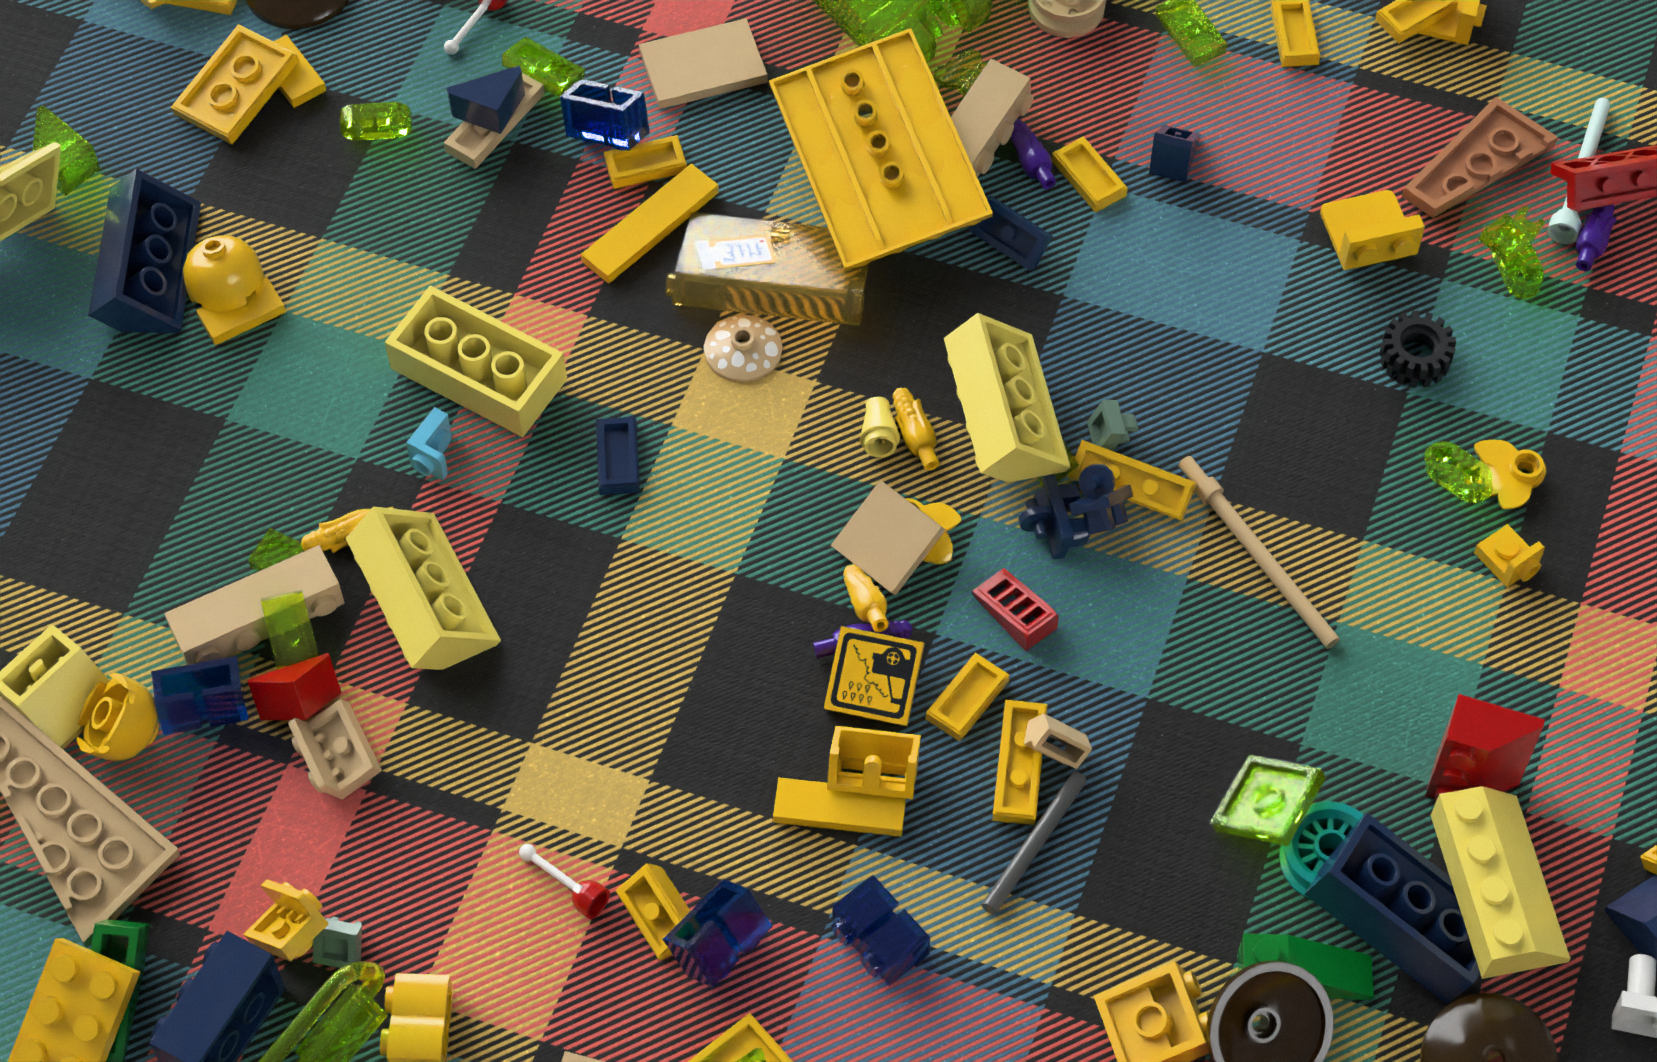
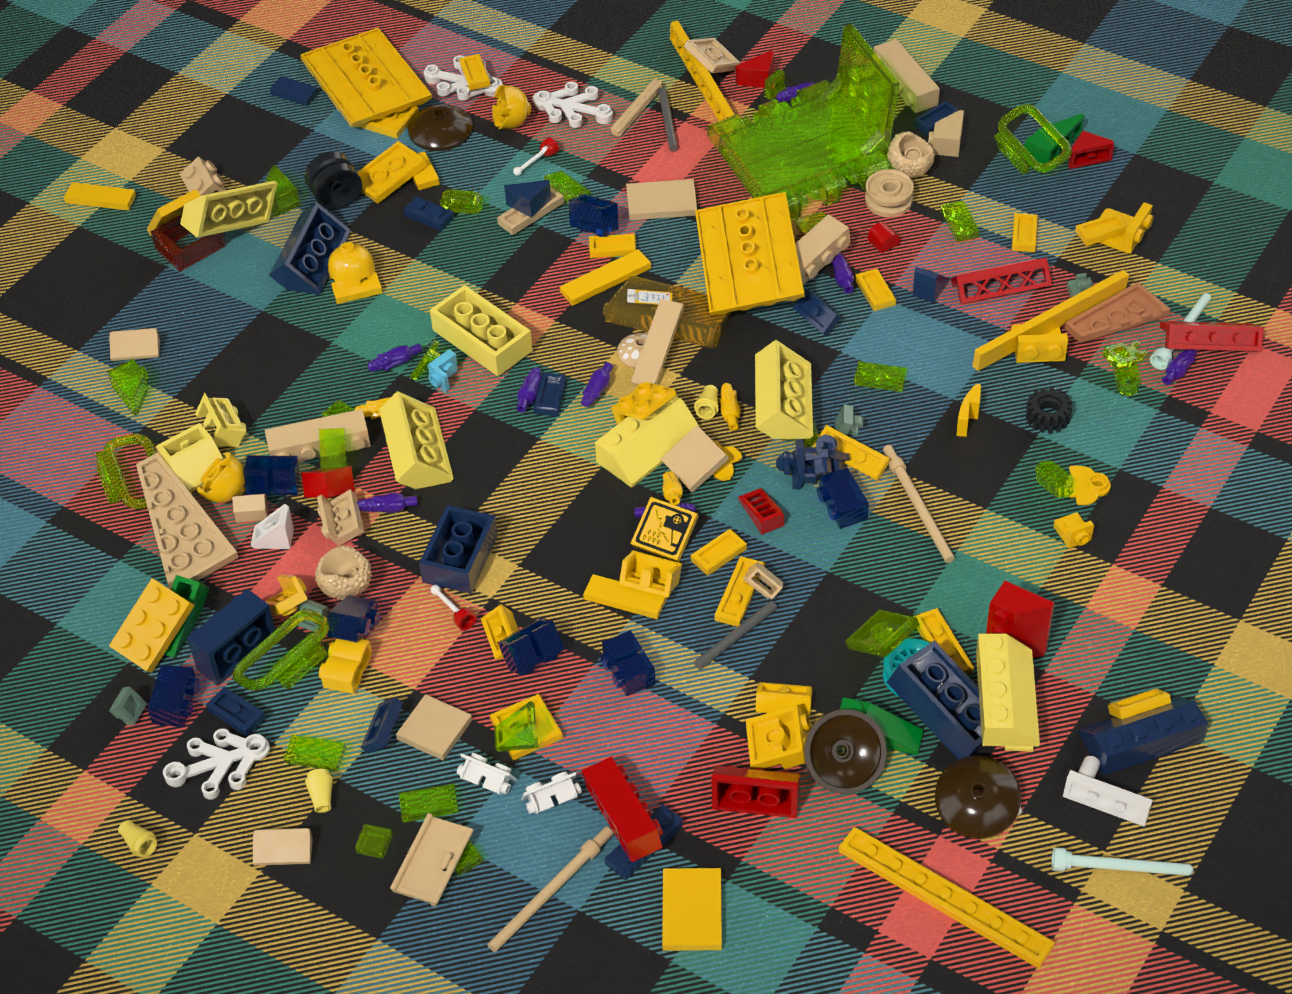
camera: 15 degrees right, 10 degrees down
none -> light yellow window [195,393,246,447]
none -> tan piece [232,494,268,523]
none -> white slope [250,504,294,549]
none -> black wheel [304,151,362,210]
none -> tan hair [315,545,372,600]
none -> clear blue piece [327,595,380,643]
none -> dark purple piece [357,492,417,513]
none -> dark purple piece [367,344,423,372]
none -> dark blue plate [403,196,454,231]
none -> clear neon green animal [410,340,441,380]
none -> dark blue brick [419,505,498,594]
none -> dark purple piece [516,367,541,412]
none -> dark purple piece [581,362,613,407]
none -> light yellow slope [595,396,699,488]
none -> yellow bracket [611,382,676,425]
none -> tan tile [631,299,684,387]
none -> yellow slope [755,682,813,716]
none -> clear blue piece [817,468,869,529]
none -> clear neon green plate [854,361,907,392]
none -> red brick [867,222,900,253]
none -> yellow tile [913,608,974,675]
none -> red fence [951,258,1052,304]
none -> yellow slope [957,384,981,437]
none -> yellow tile [972,270,1129,371]
none -> sand green tile [1066,273,1094,297]

